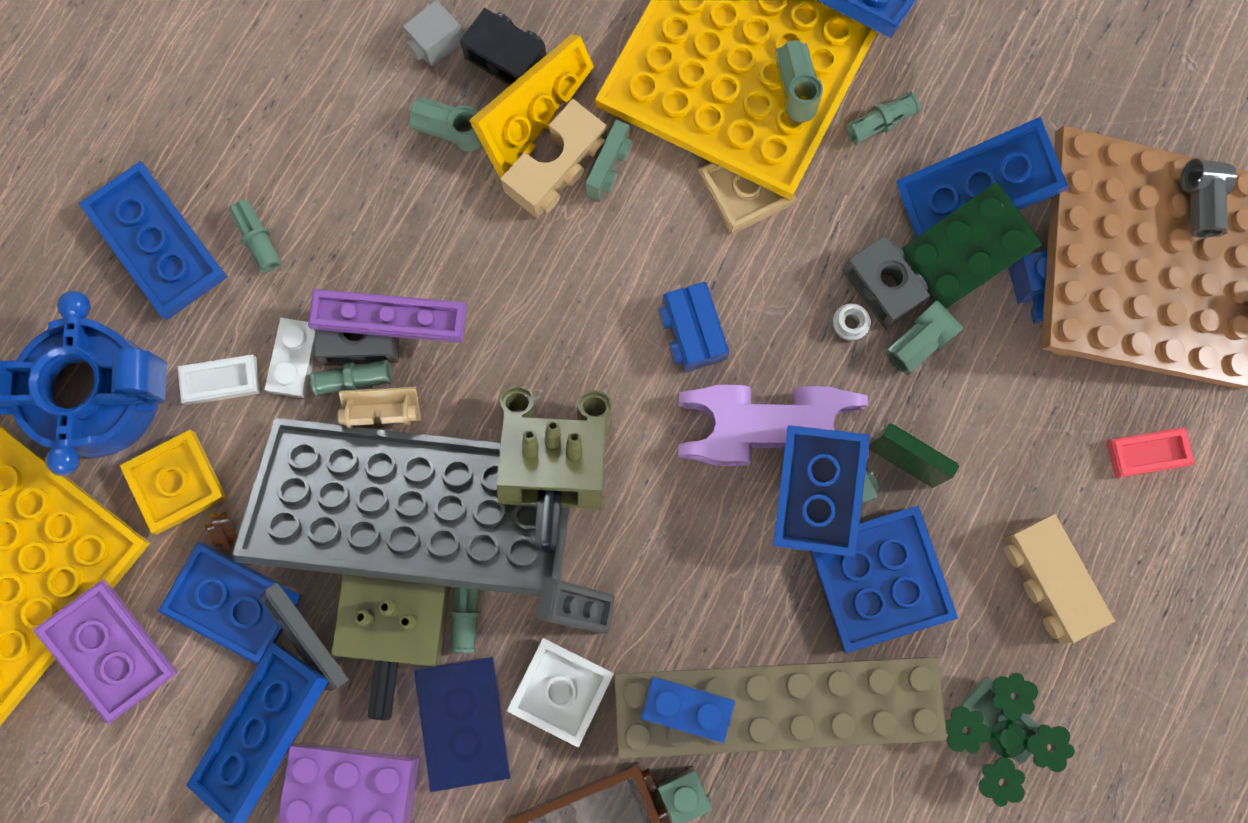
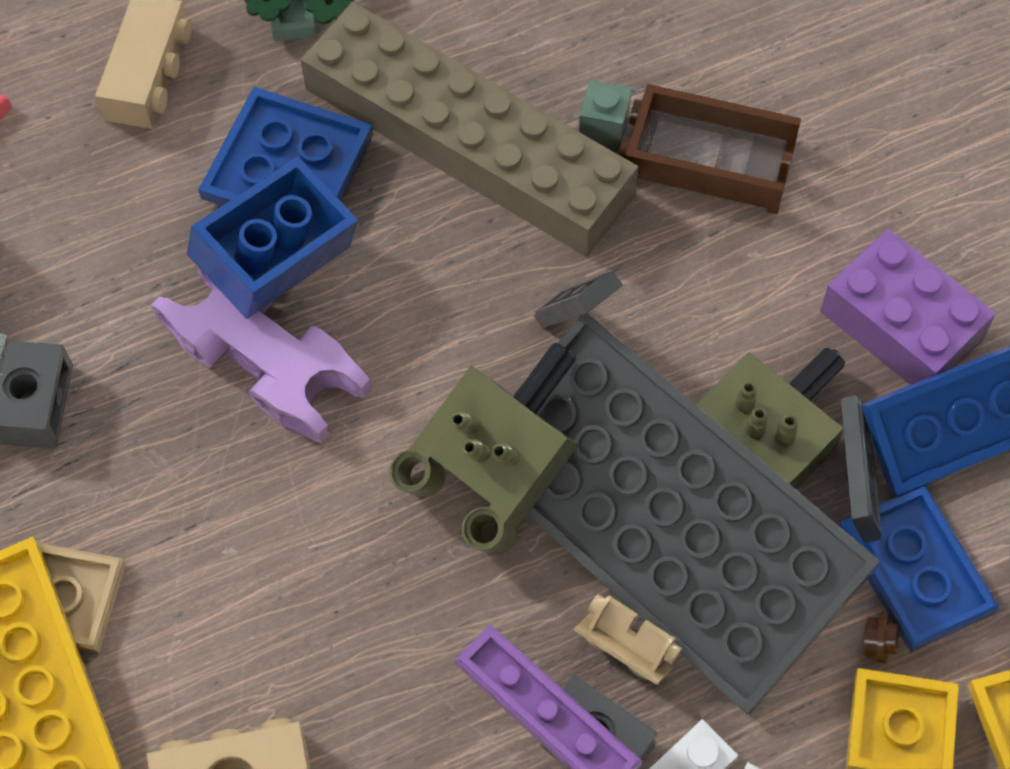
camera: 140 degrees left, 15 degrees down
sand green pin [310,359,392,396] -> none
clear blue tile [414,657,511,792] -> none
sand green axle [450,587,481,653] -> none
white plate [507,638,614,748] -> none
sand green plate [585,120,633,202] -> none
blue brick [641,676,735,743] -> none
blue brick [658,282,730,372] -> none
white plate [832,303,871,341] -> none
dark green tile [868,424,959,488] -> none
sand green piece [885,300,964,375] -> none

